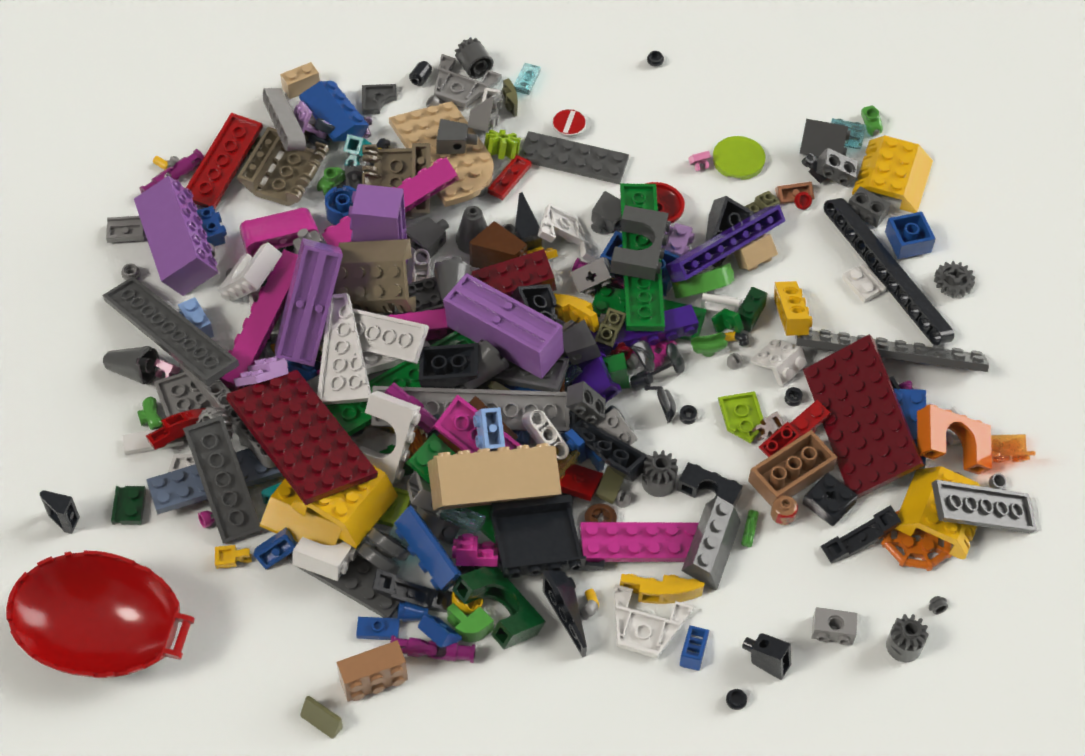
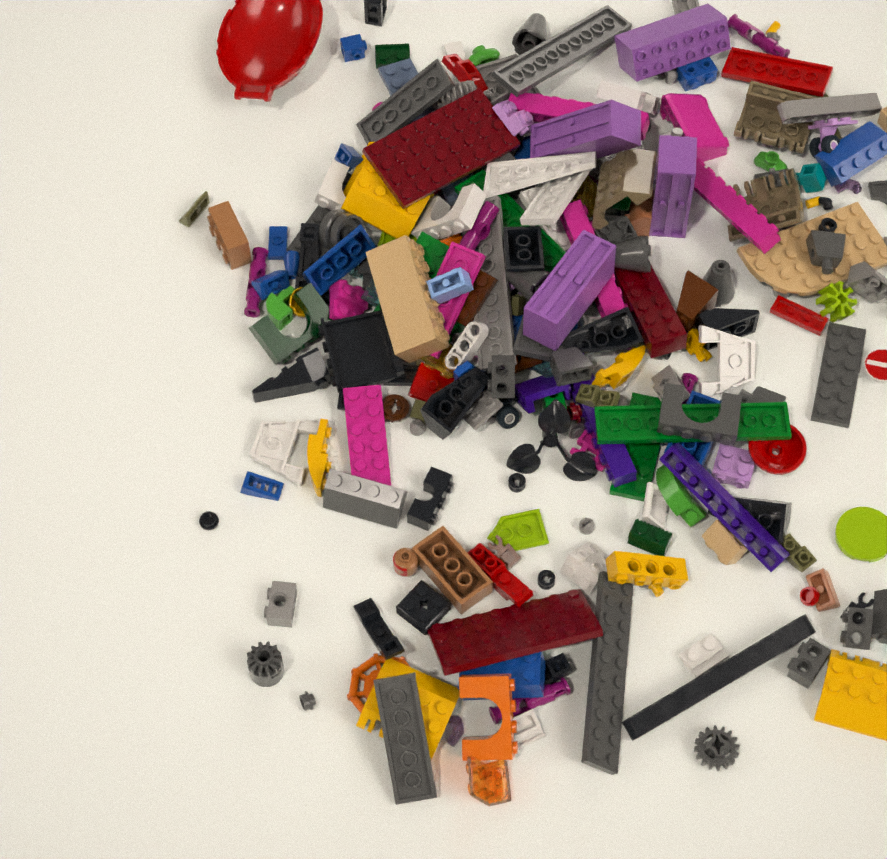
camera: 90 degrees right, 5 degrees up
light grey plate [121,263,140,280] -> none
light blue brick [178,297,214,338] -> none
yellow plate [215,545,252,569] -> none
blue brick [325,186,356,225] -> none
dark grey torso [406,217,449,259] -> none
white piece [412,249,431,282] -> none
light grey arm [580,589,599,618] -> none
dark grey gear [642,450,678,497] -> none
bright pink tile [688,151,711,171] -> none
bright green piece [691,332,728,357] -> none
green bracket [711,308,744,333] -> none
black arm [725,331,749,346] -> none
bright green axle [741,510,759,547] -> none
black torso [742,633,792,680] -> none
blue brick [885,211,936,259] -> none
dark grey hinge [988,473,1006,489] -> none
none -> blue brick [340,34,367,62]
none -> black bush [818,218,837,233]

